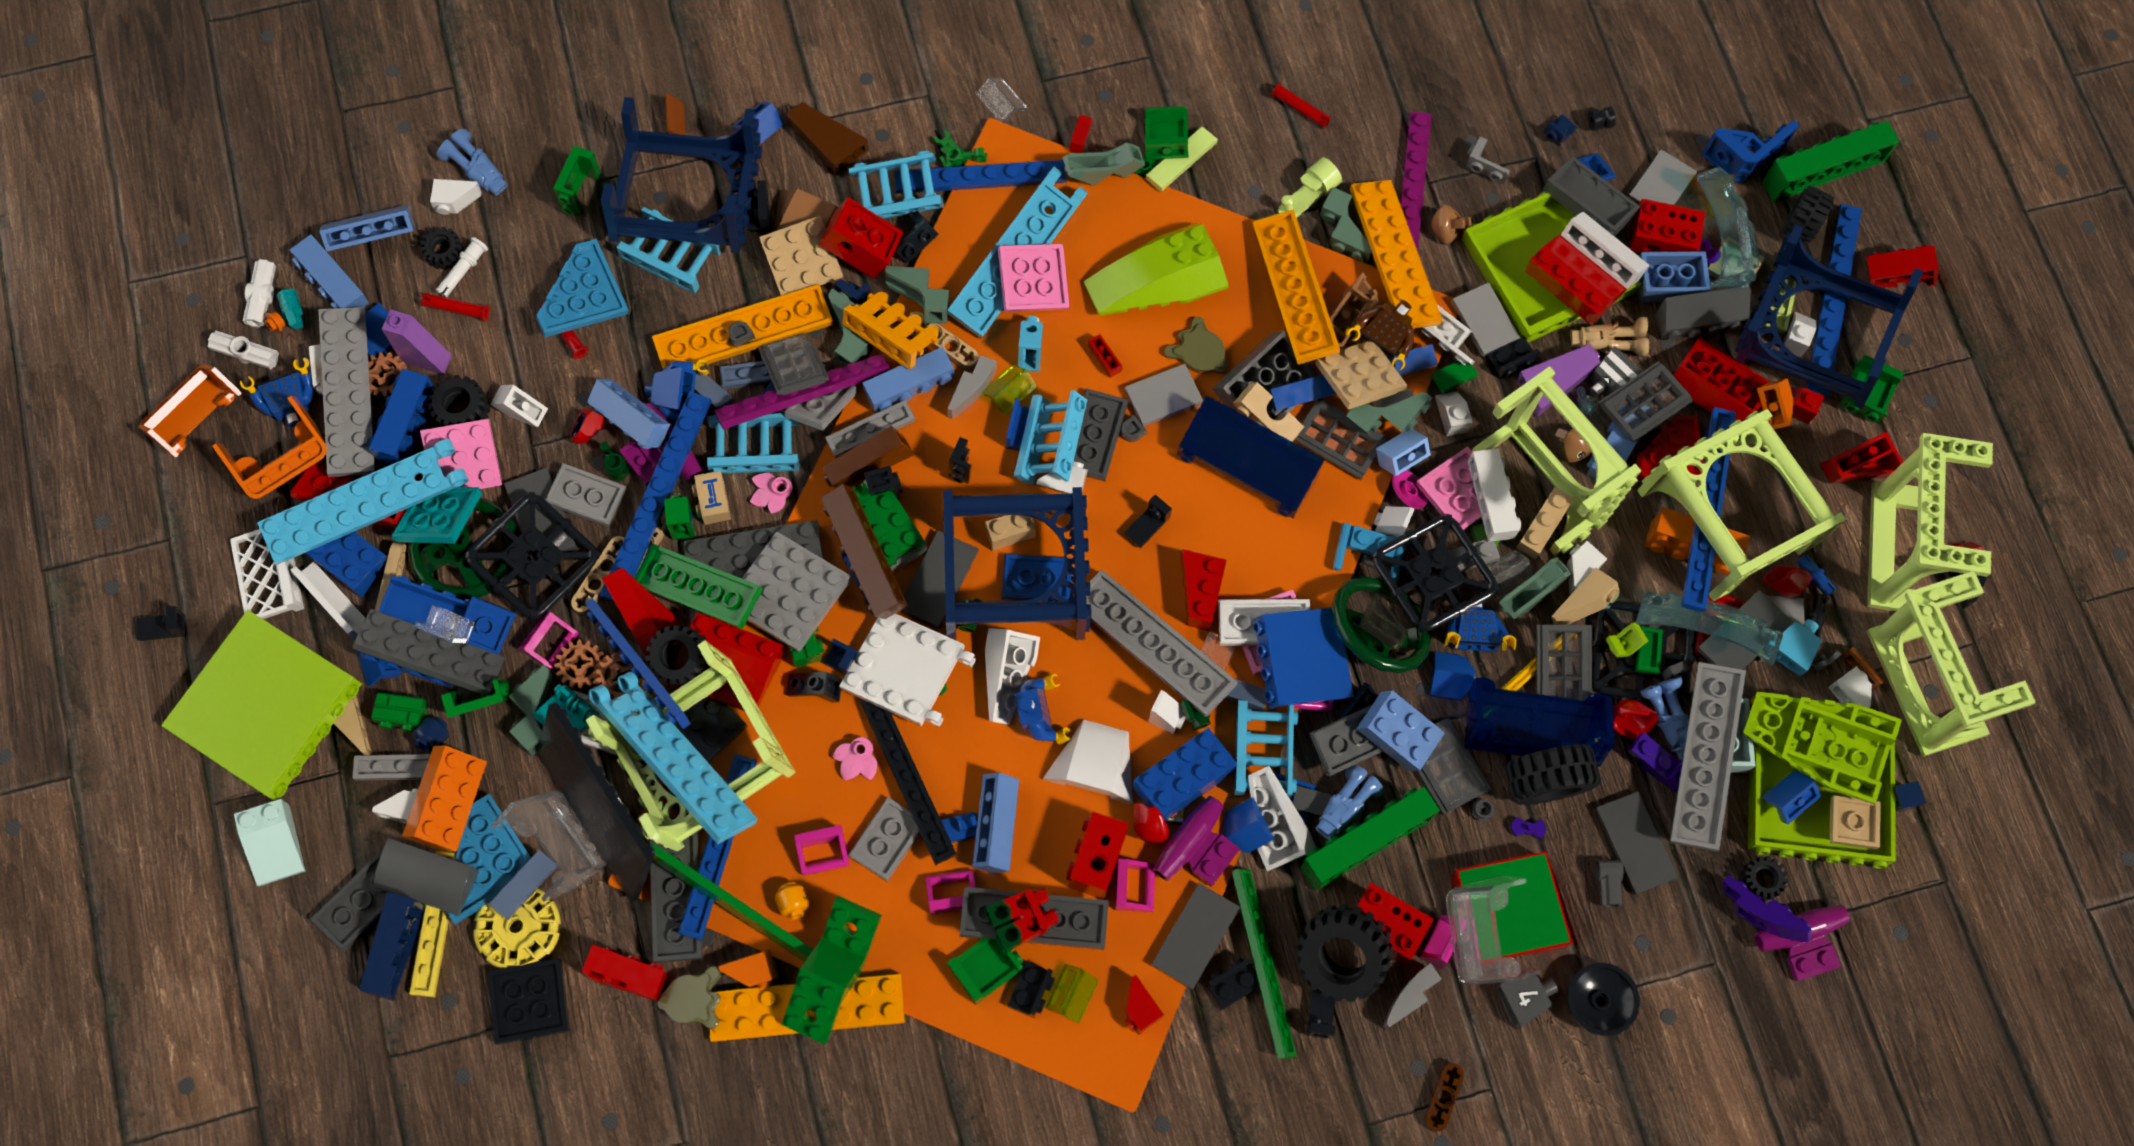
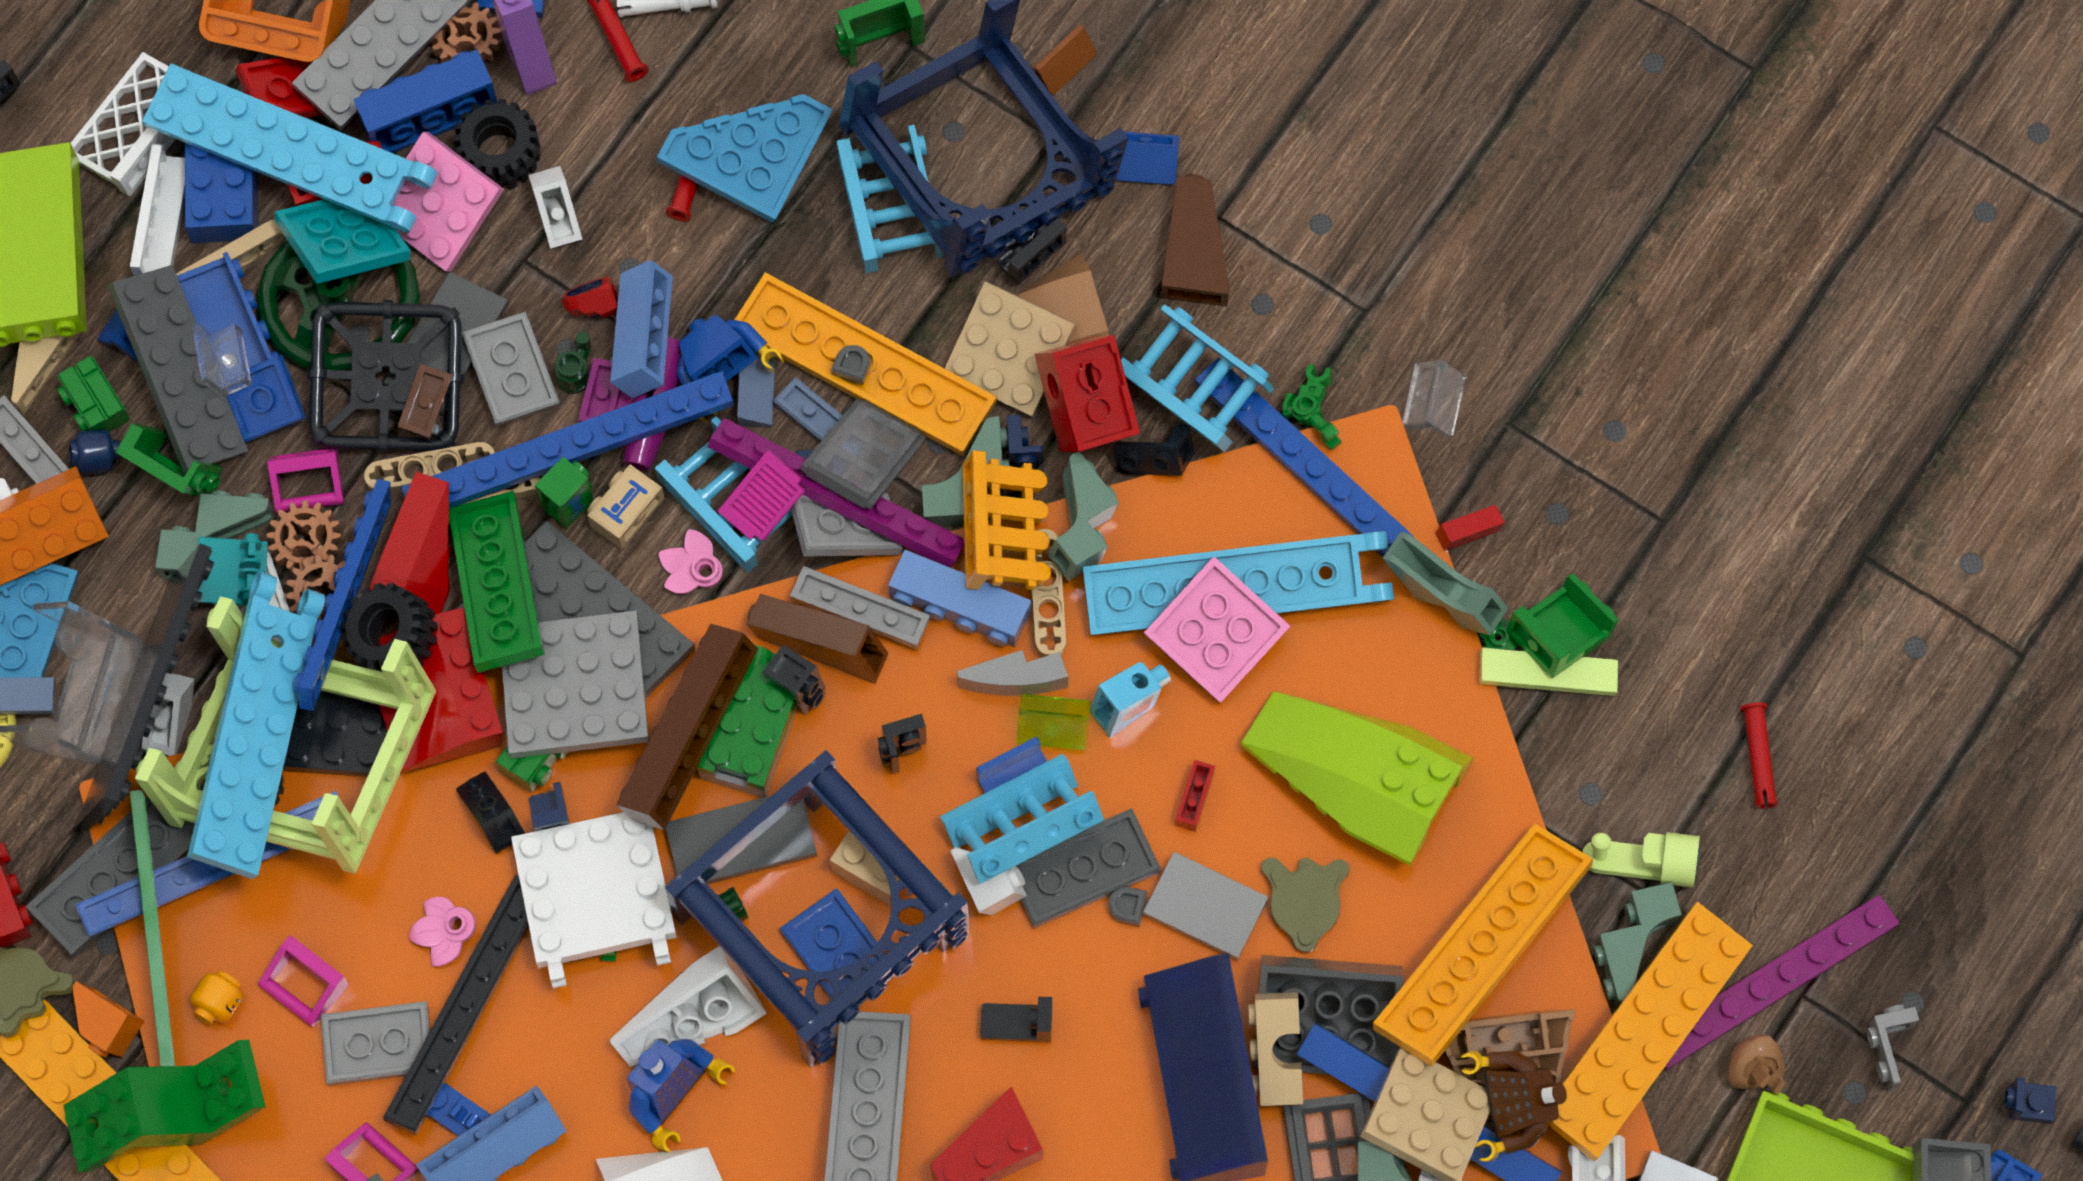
camera: 55 degrees right, 0 degrees up
none -> reddish brown plate [397,363,453,440]
none -> dark pink window [718,449,806,541]

